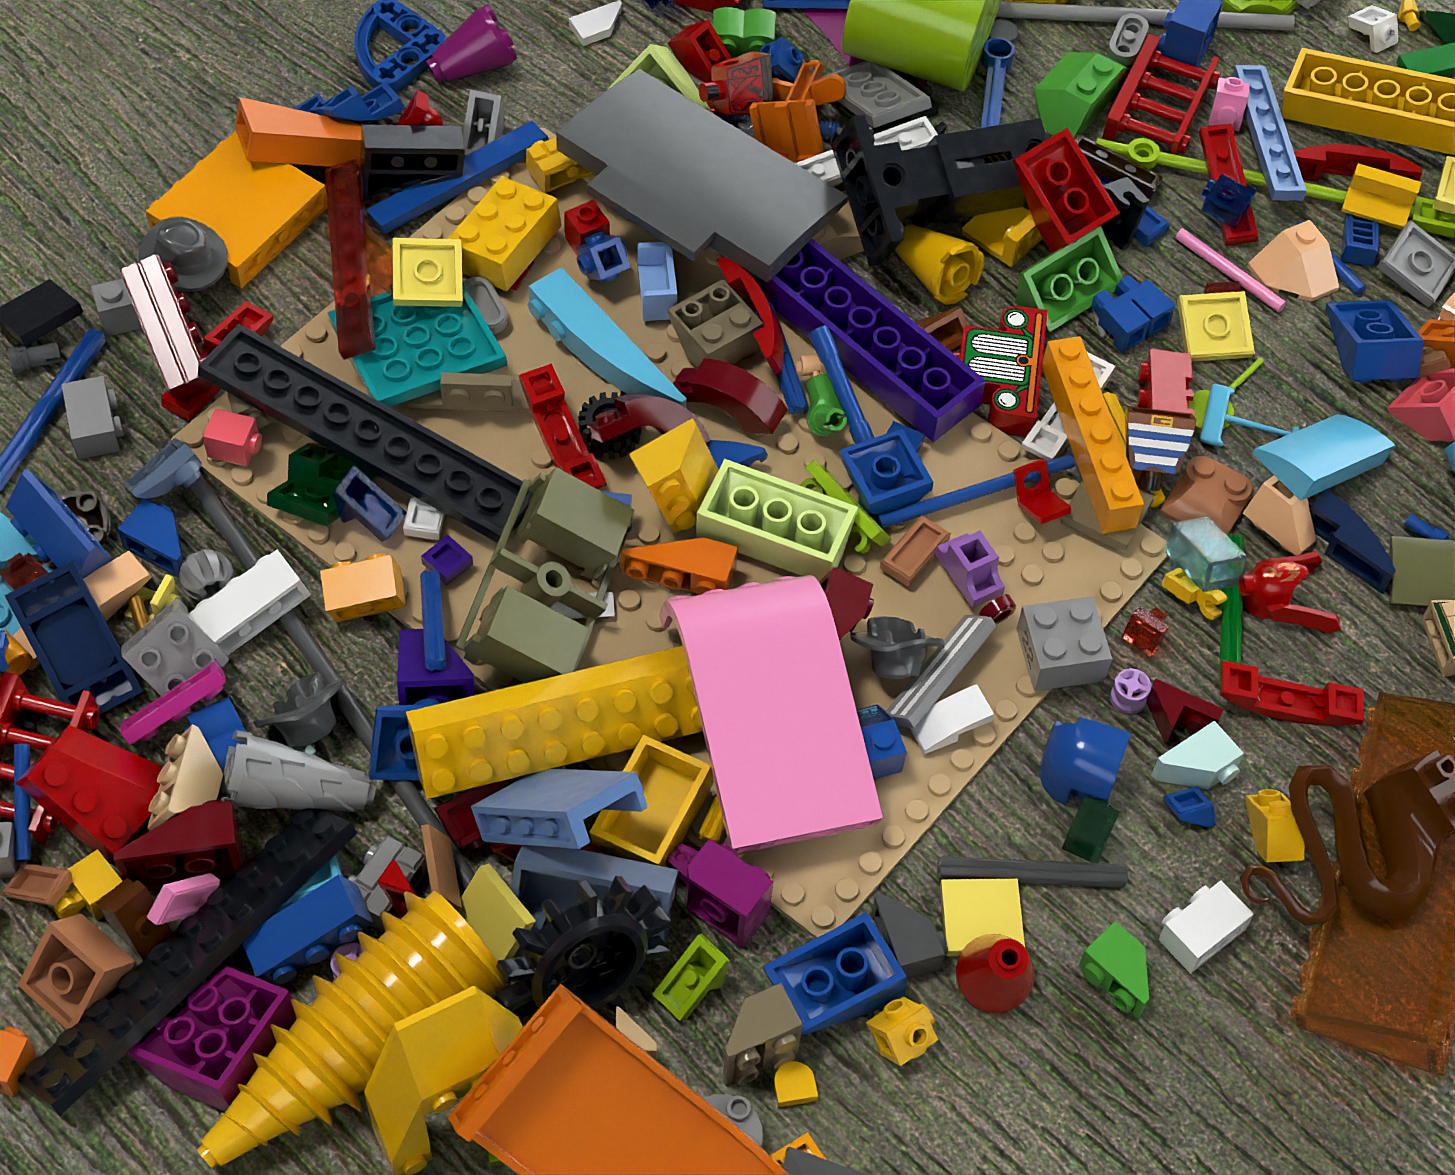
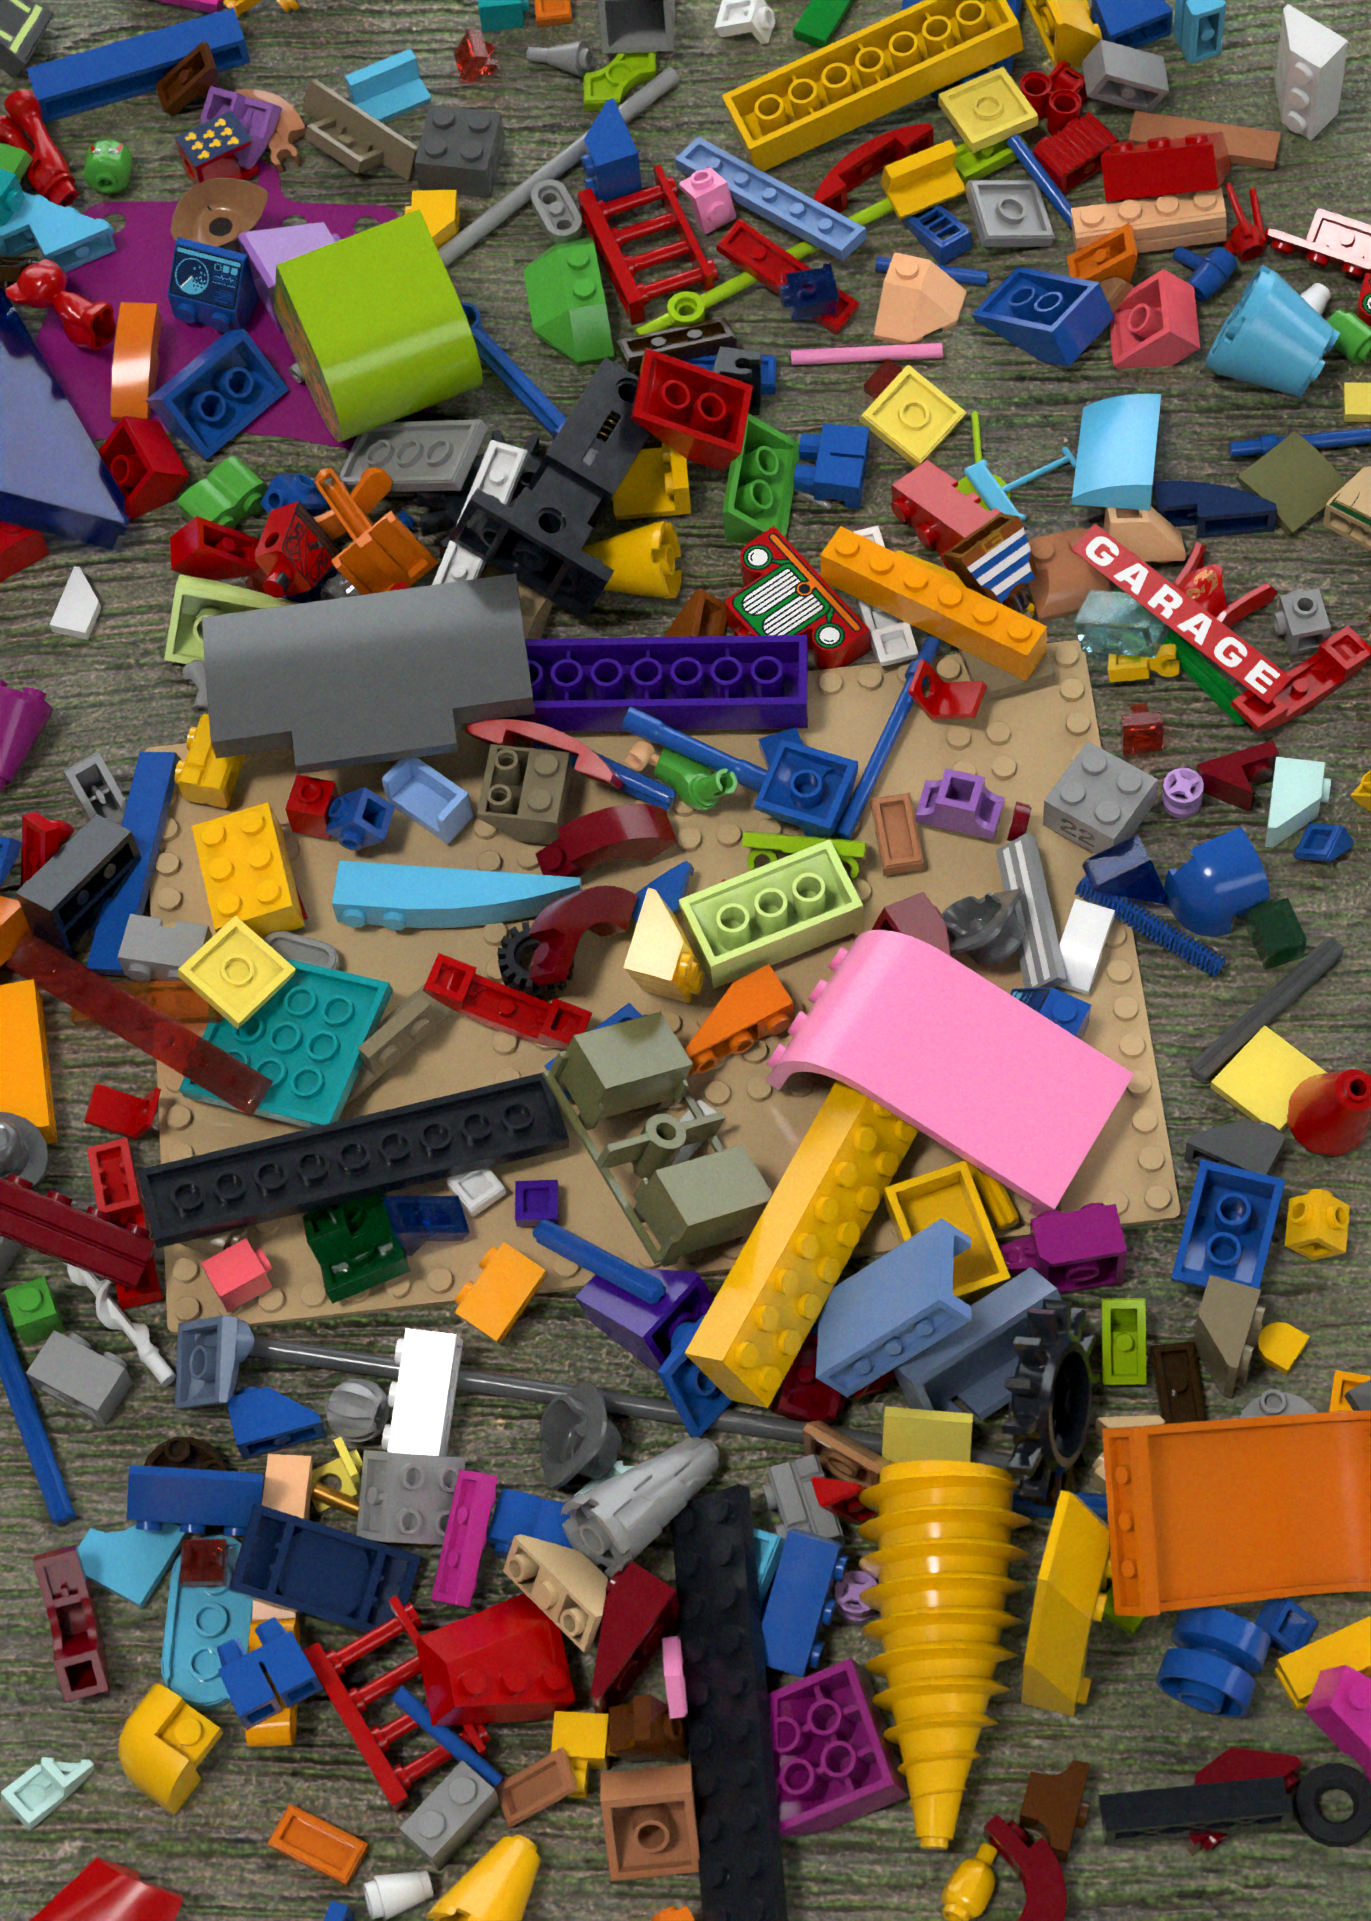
camera: 35 degrees left, 5 degrees up
none -> bright green brick [4,1276,66,1346]
none -> white piece [63,1262,176,1386]
none -> red bracket [84,1083,161,1141]
none -> light grey brick [118,914,213,988]
none -> sticker [1071,523,1292,704]
none -> blue axle [1075,873,1226,978]
none -> clear blue slope [1082,835,1168,904]
none -> dark brown tile [1150,1341,1207,1424]
none -> light grey brick [1273,588,1331,656]

